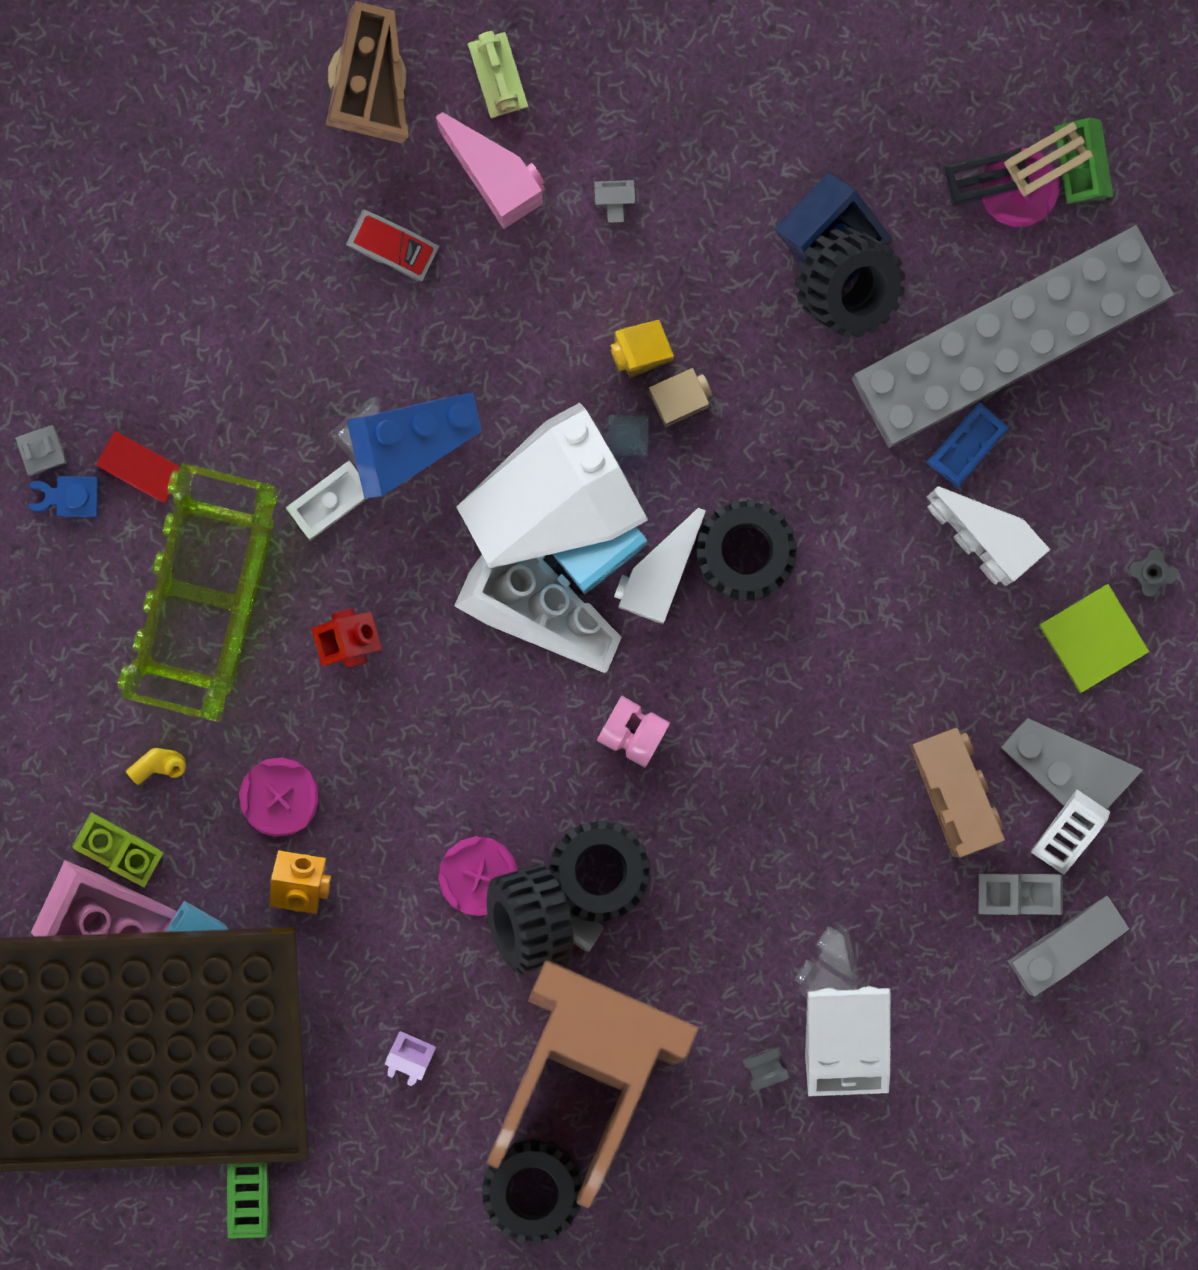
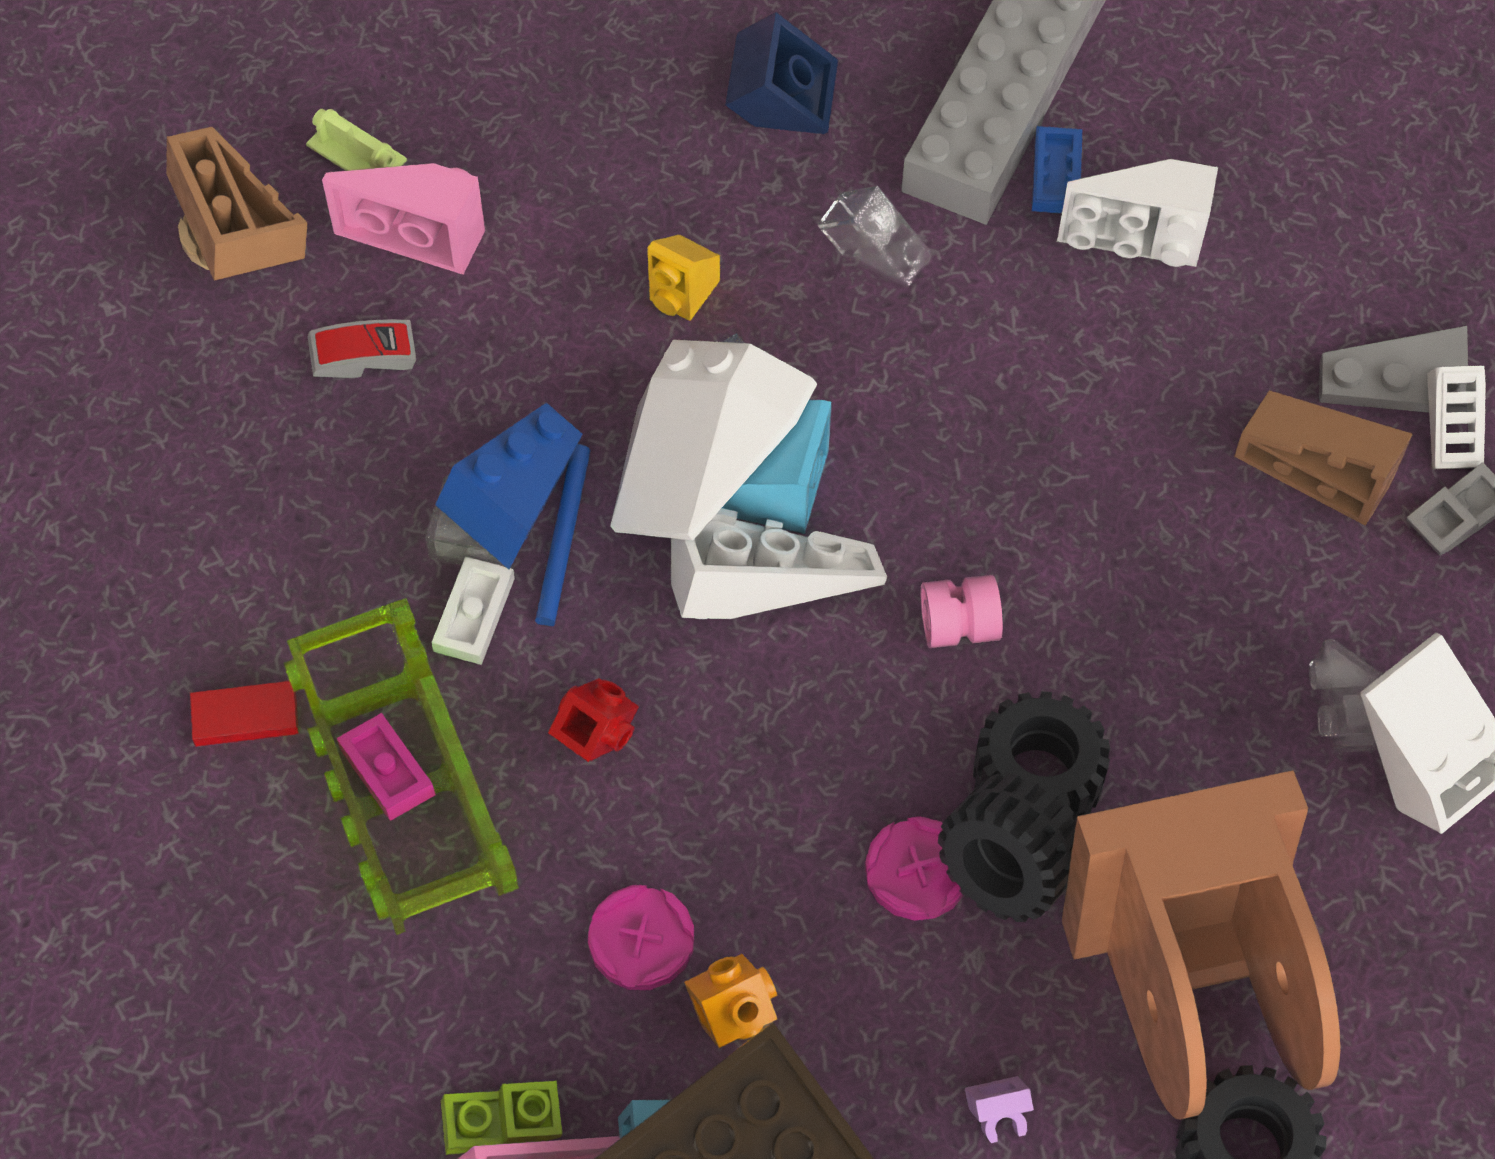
camera: 40 degrees left, 25 degrees down
light grey tile [15,425,67,476] -> none
blue plate [29,476,99,518] -> none
yellow arm [126,748,186,786] -> none
light grey tile [594,180,635,222] -> none
white slope [614,508,705,624] -> none
tan brick [649,368,713,427] -> none
black tyre [696,499,797,602] -> none
dark grey wheel [742,1047,790,1091] -> none
black tyre [795,228,906,338] -> none
lime tile [1039,584,1149,693] -> none
dark grey plate [1129,549,1177,597] -> none
none -> dark pink plate [336,713,436,821]
none -> blue bar [535,444,591,626]
none -> clear slope [818,186,932,287]

